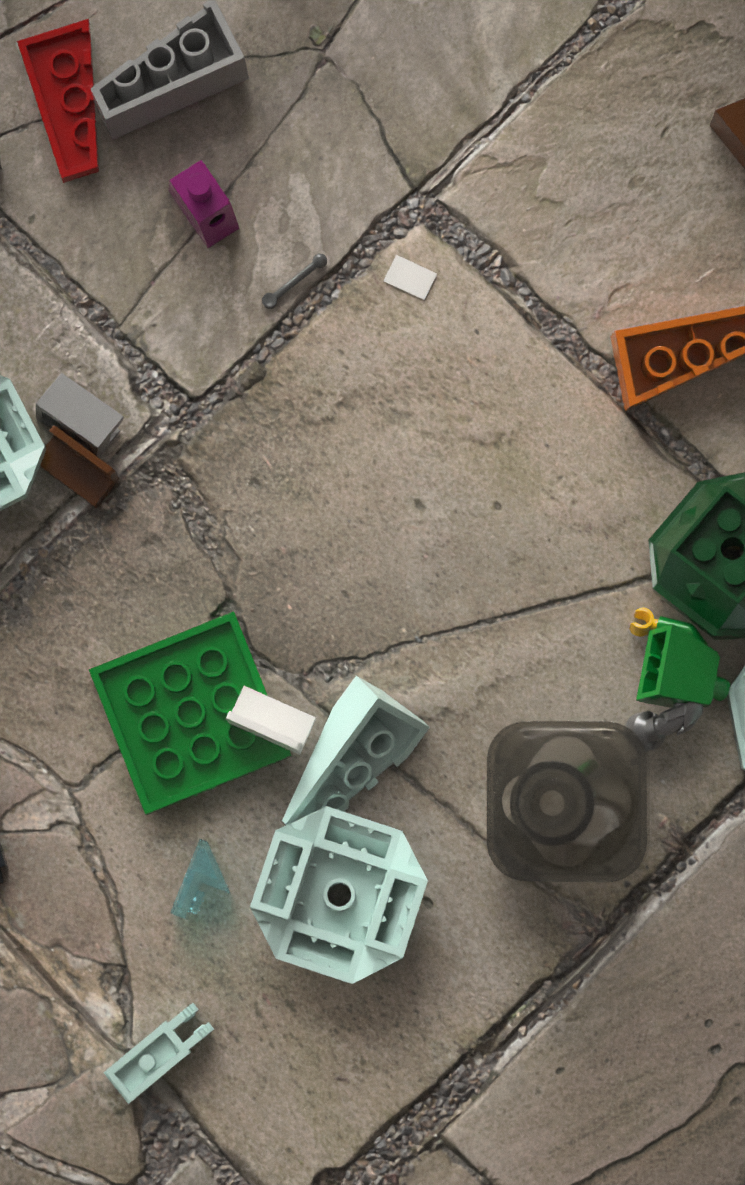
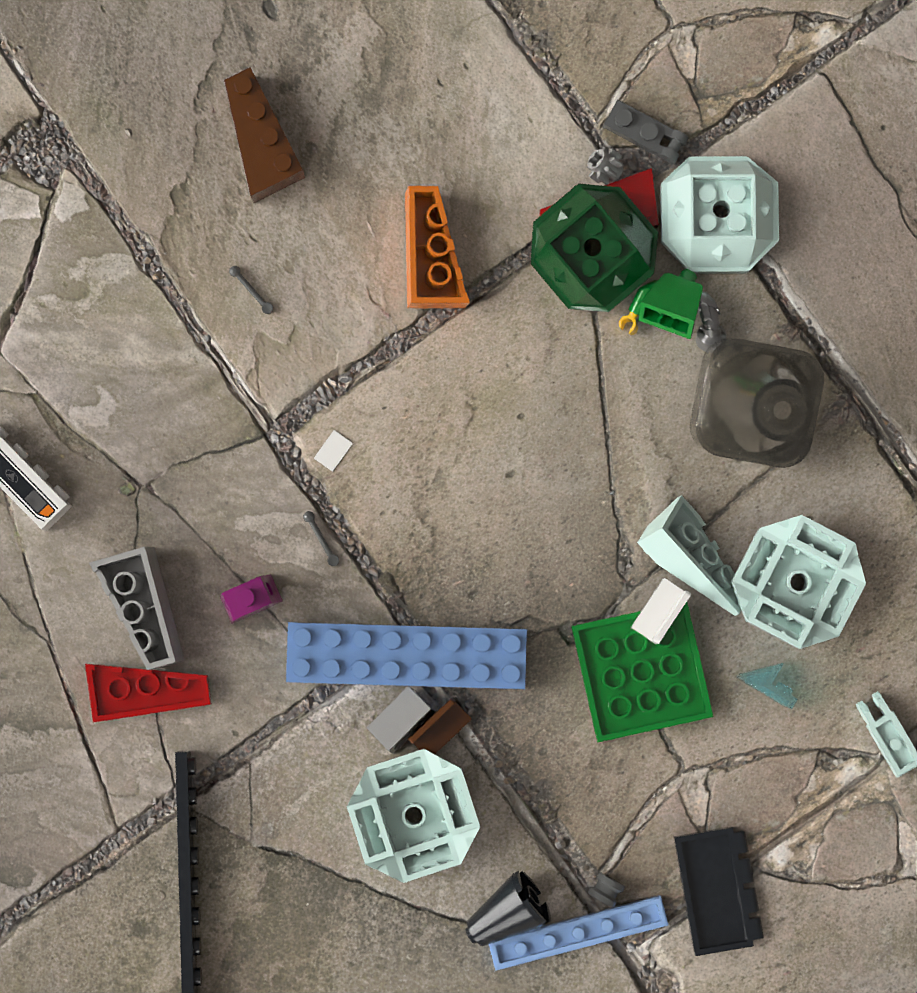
camera: 80 degrees left, 5 degrees up
none -> dark grey hinge [229,266,273,314]
none -> medium blue brick [286,622,527,689]

